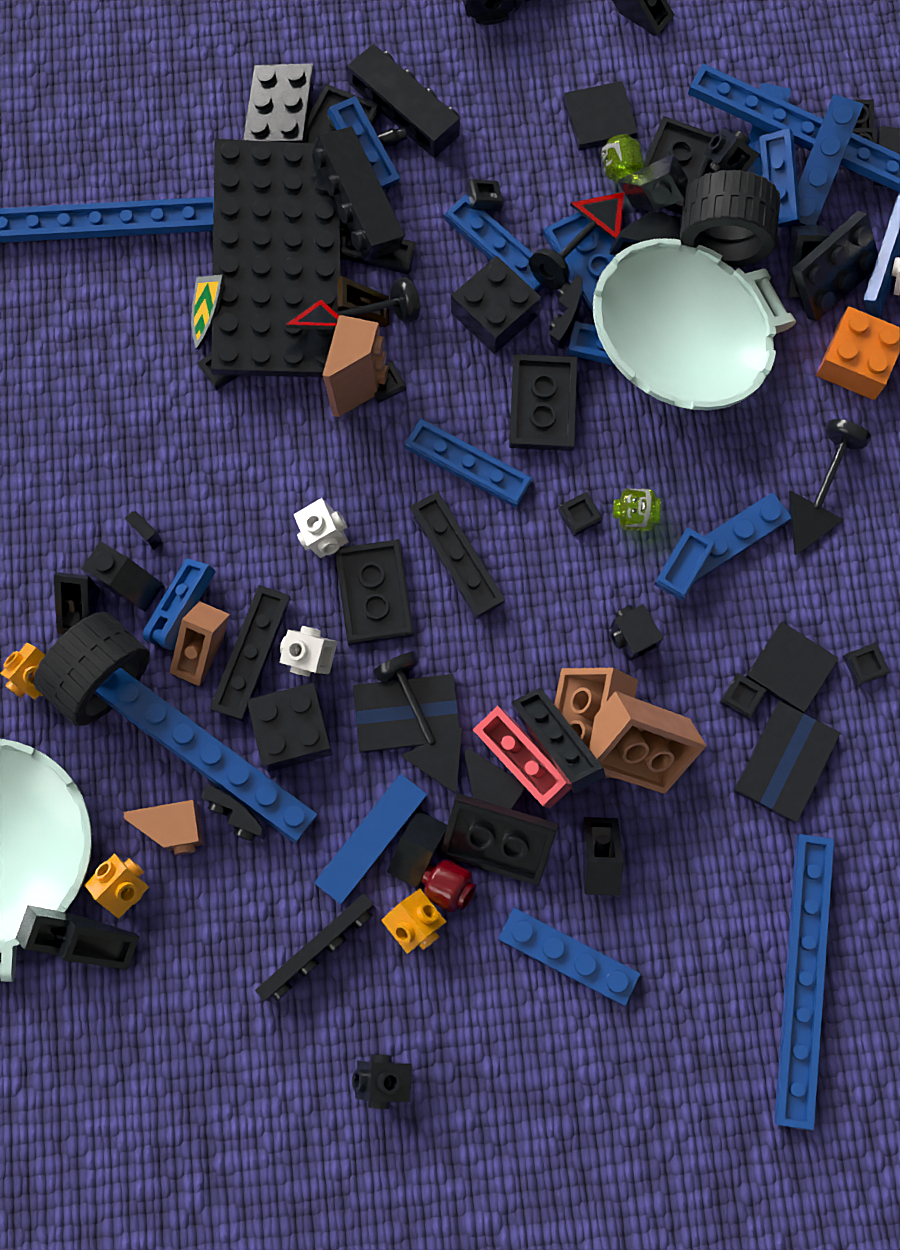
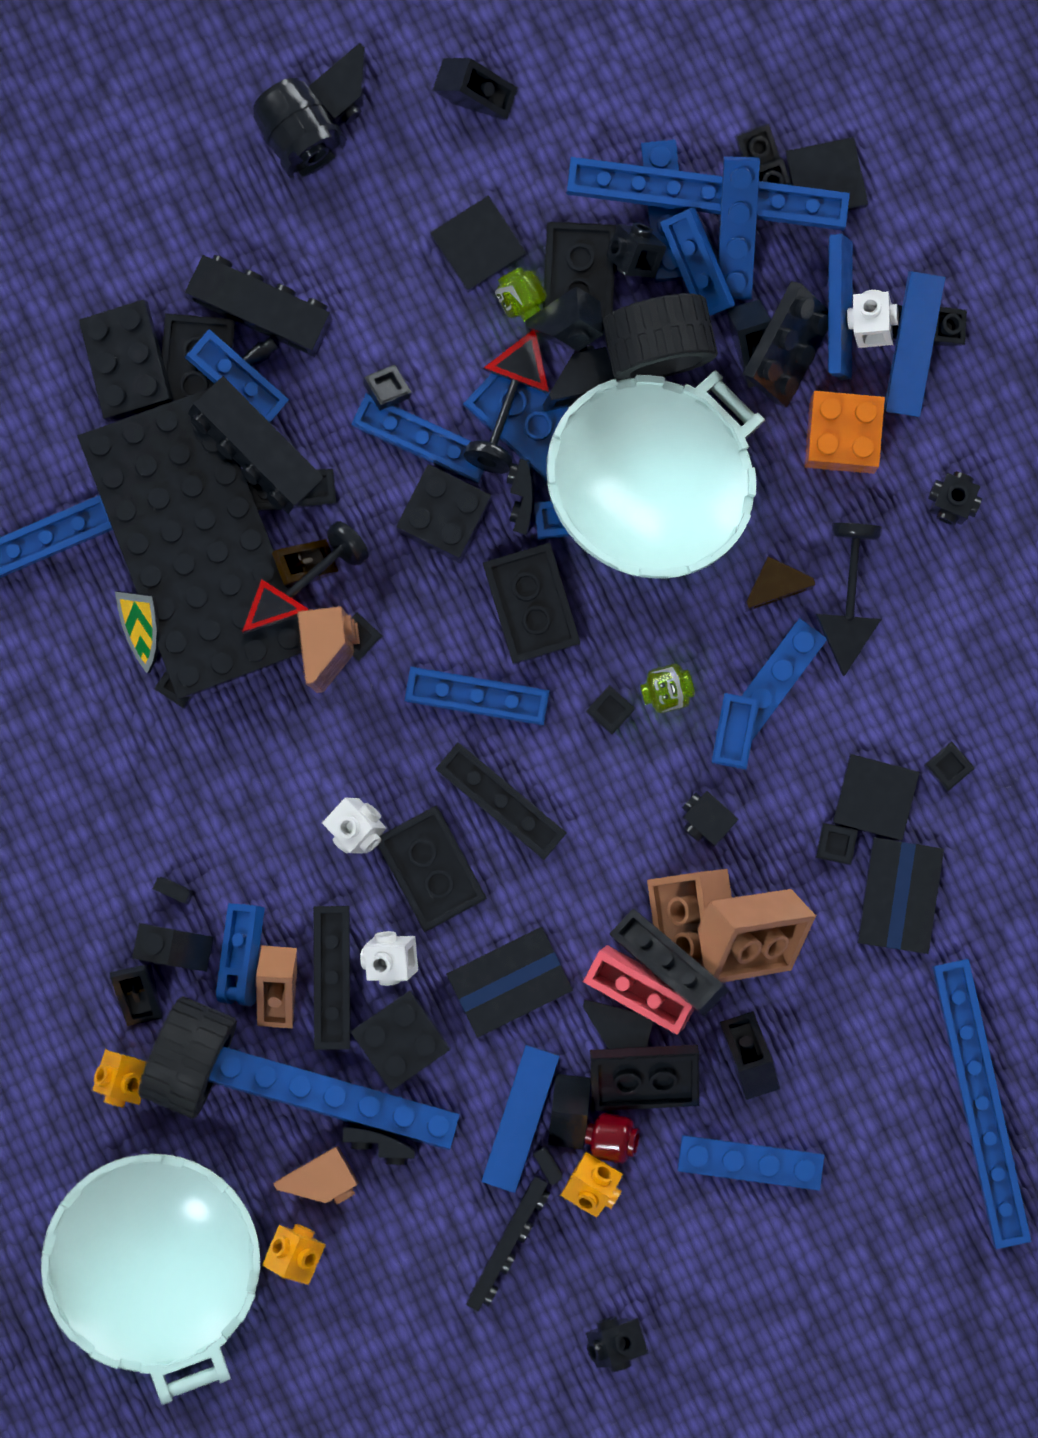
camera: 15 degrees left, 10 degrees up
black slope [15,905,139,970] -> none
black piece [373,651,462,794] -> none
none -> black tile [533,1146,563,1185]
none -> dark brown slope [744,556,816,612]

